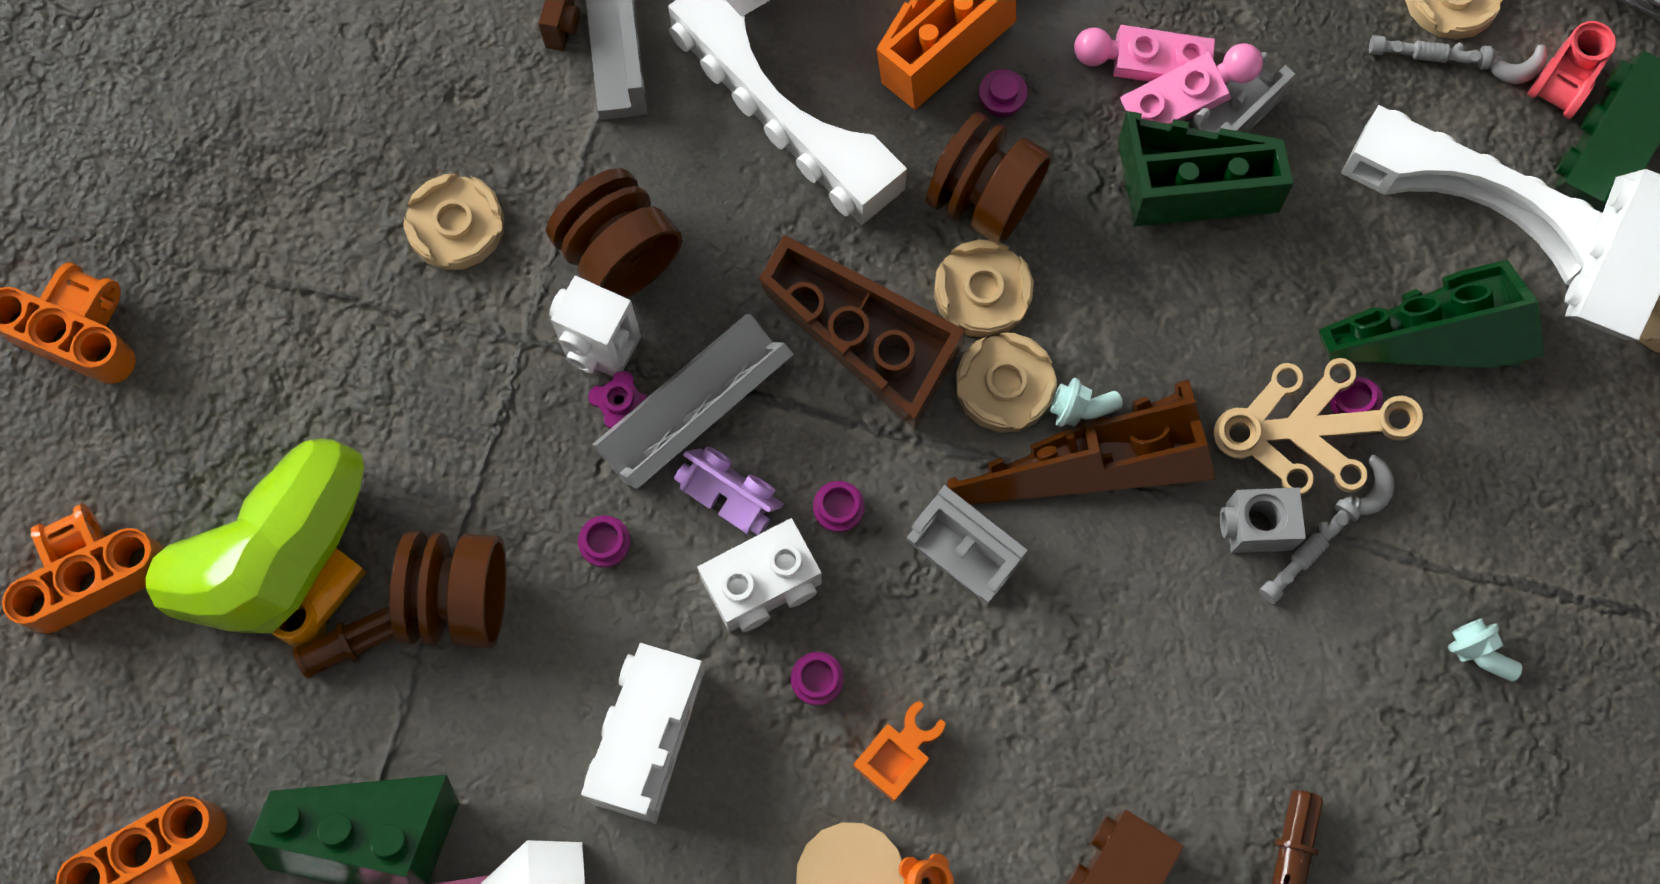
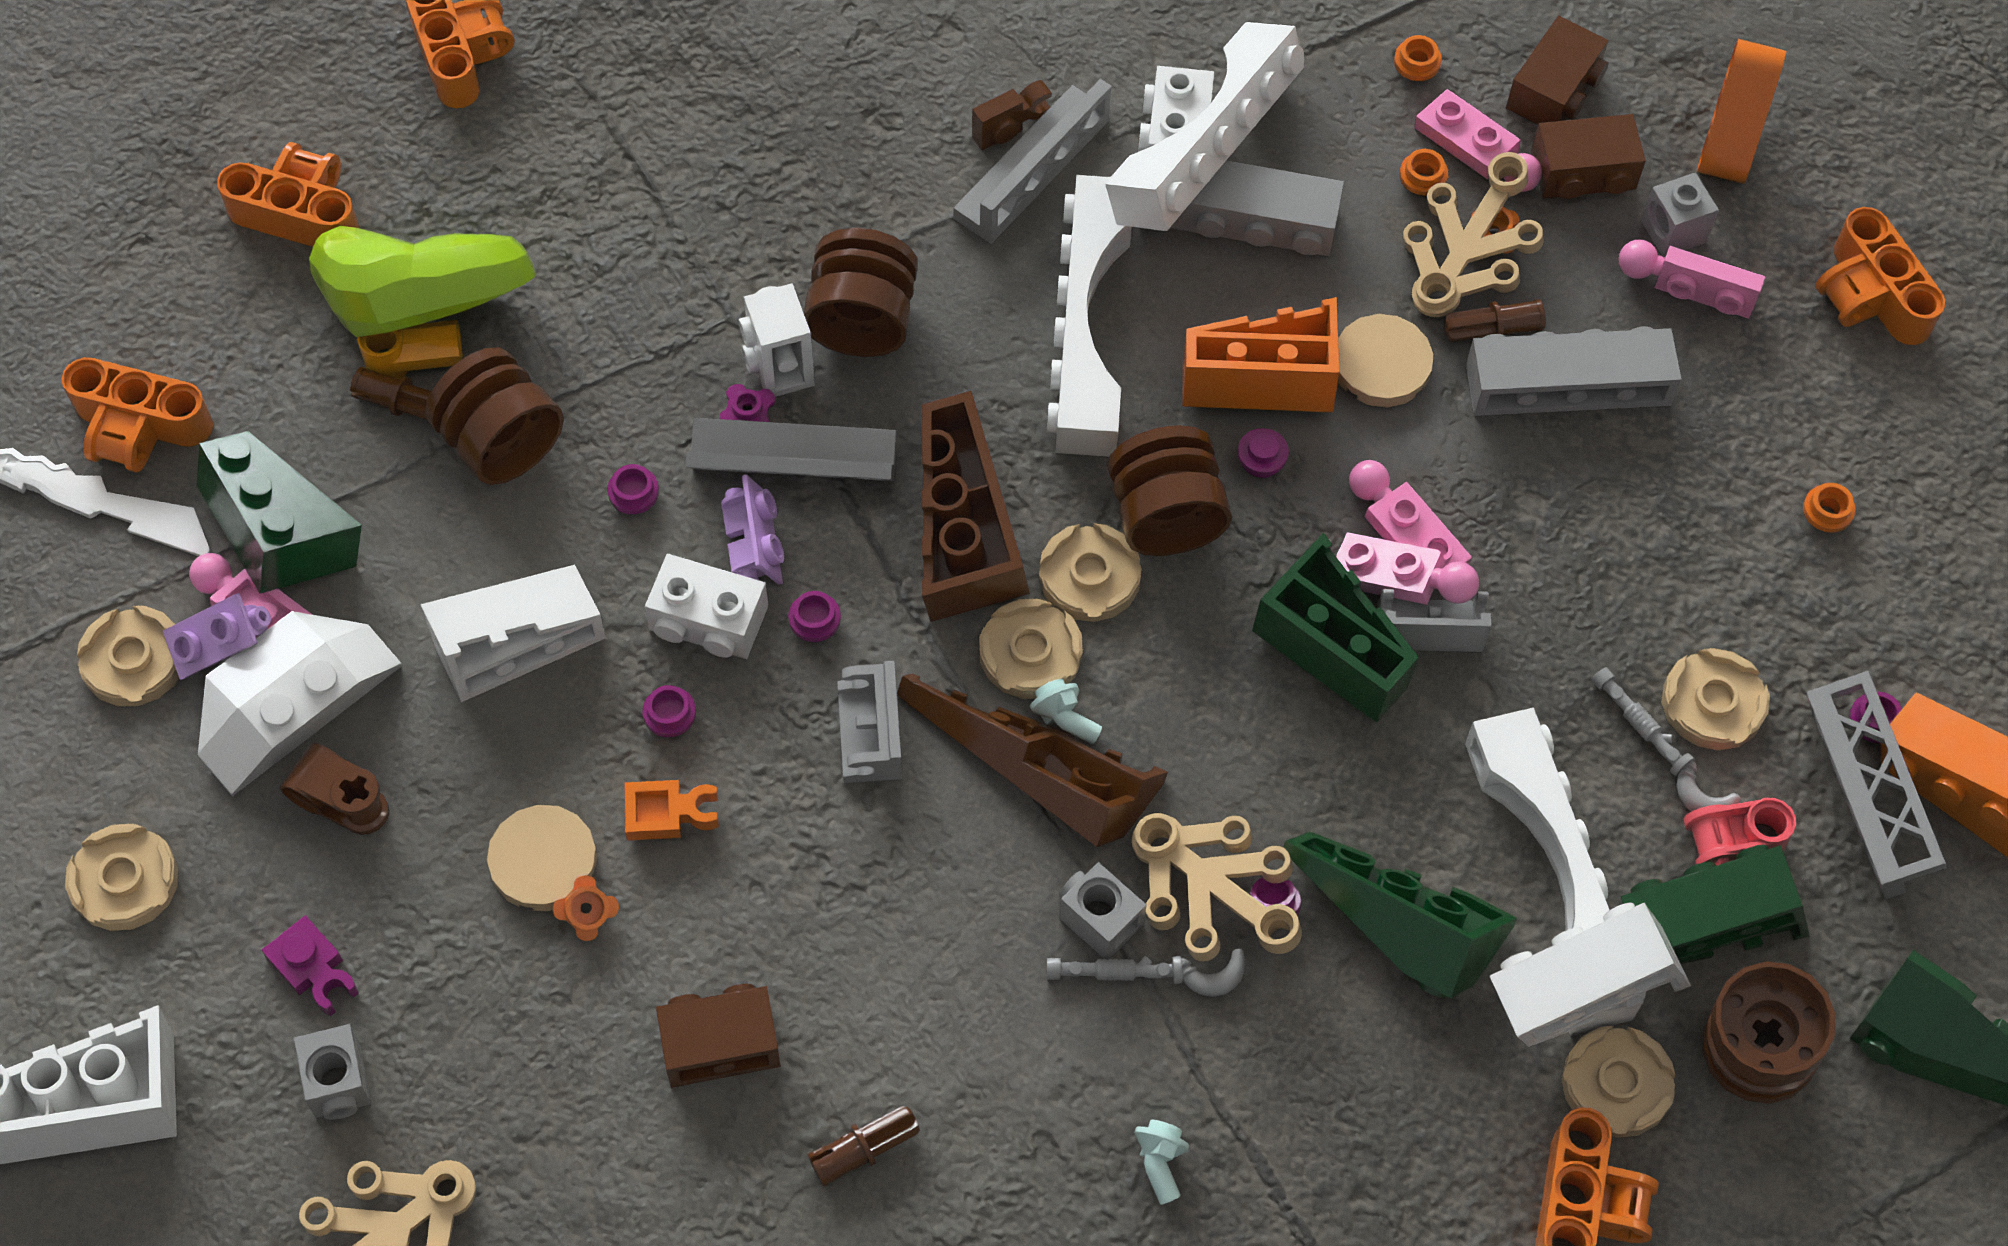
camera: 45 degrees right, 10 degrees down
tan tile [404,174,504,270] -> none

